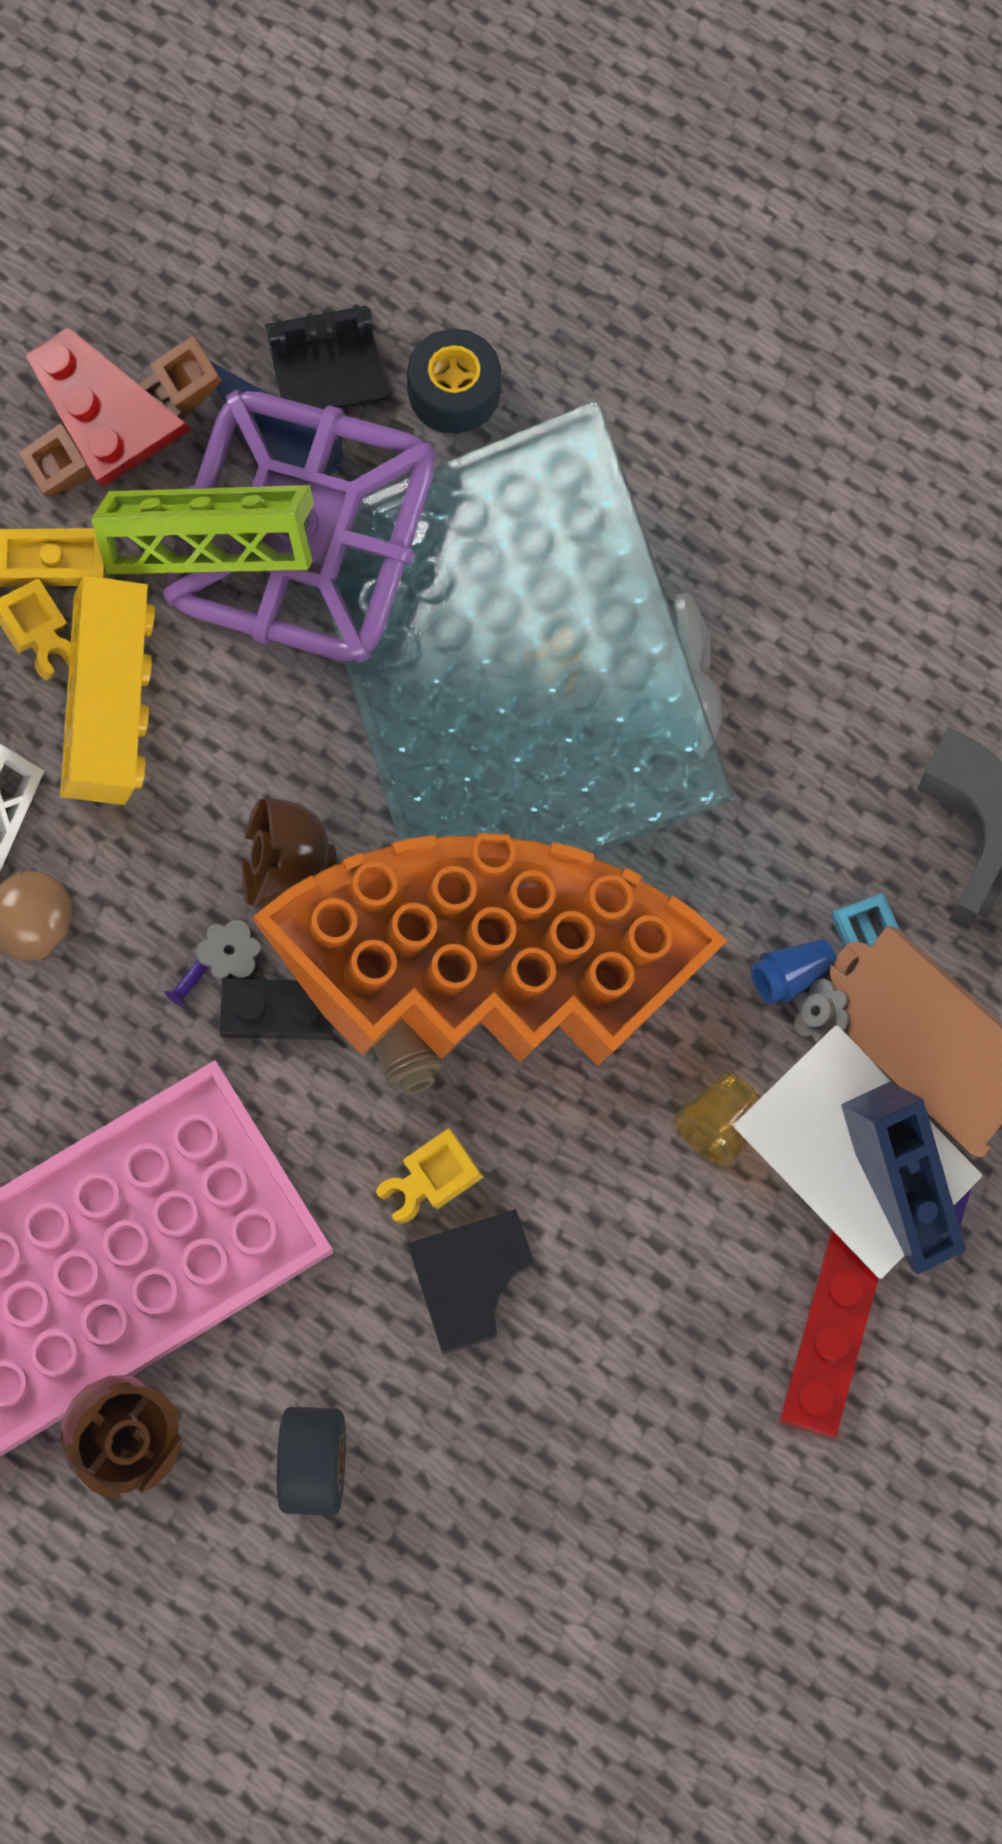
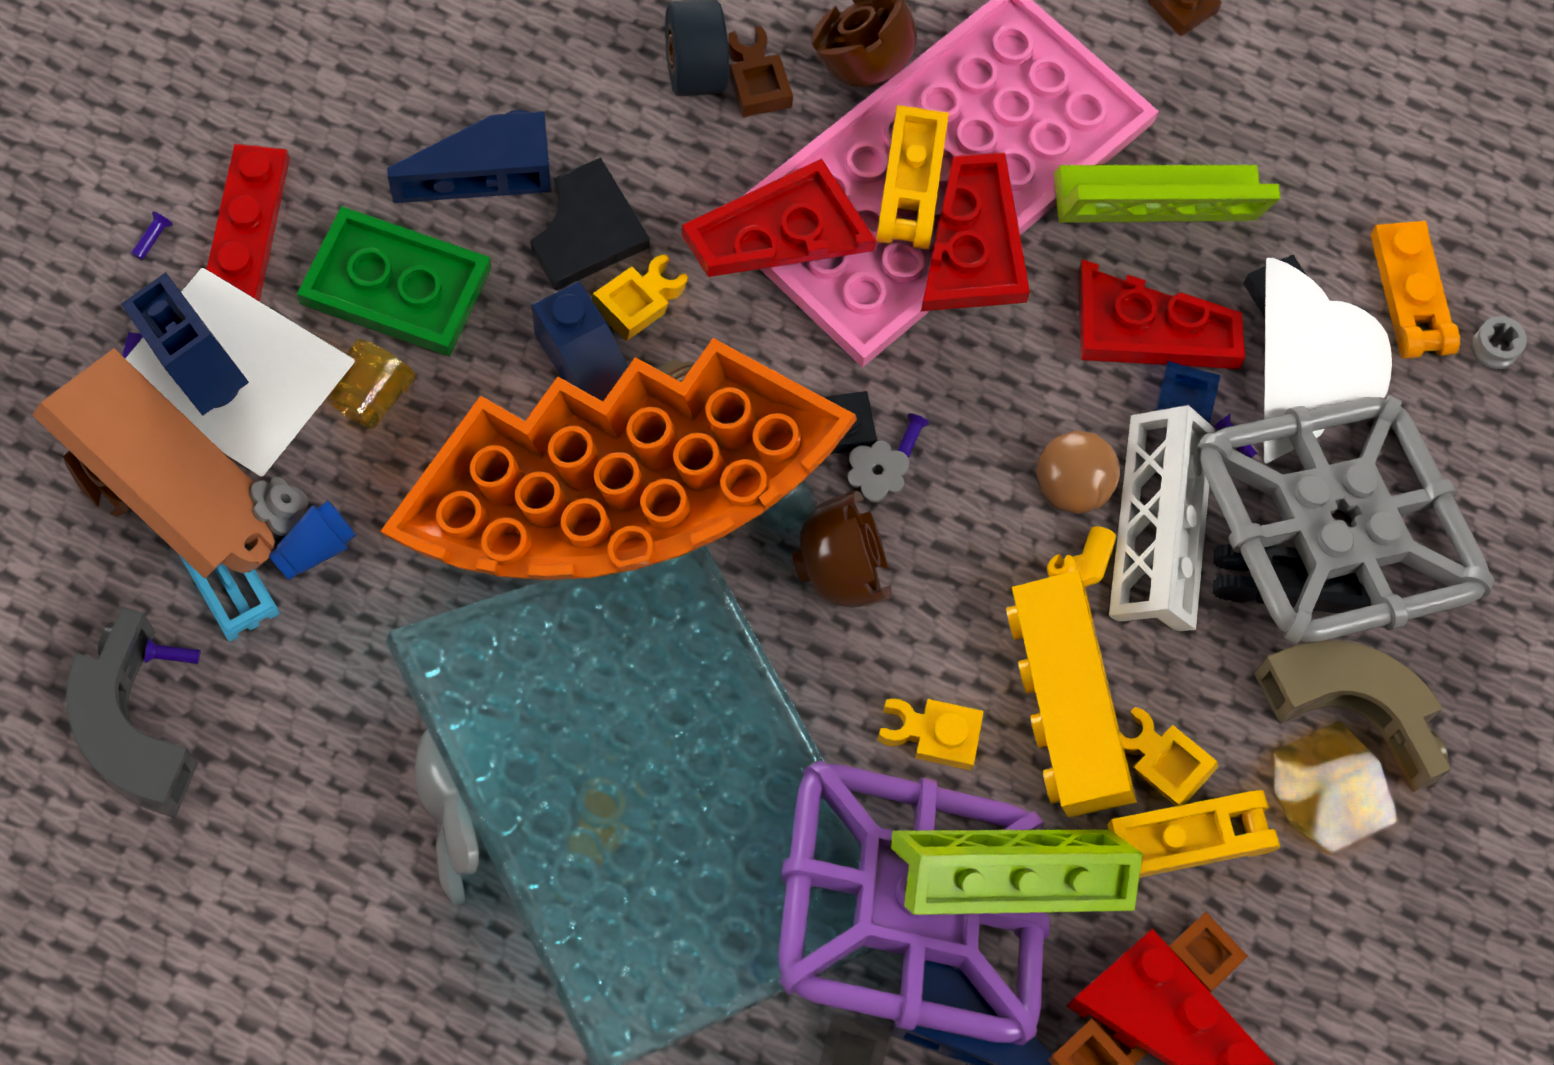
camera: 165 degrees right, 5 degrees down
none -> dark purple piece [131,211,173,261]
none -> dark purple piece [145,638,201,664]
none -> green plate [297,206,492,357]
none -> dark blue slope [387,110,551,203]
none -> dark blue slope [531,281,628,401]
none -> red wing [682,158,876,277]
none -> reddish brown plate [728,26,793,118]
none -> yellow plate [876,105,949,250]
none -> yellow plate [877,699,984,771]
none -> red wing [921,152,1030,311]
none -> yellow arm [1047,526,1117,587]

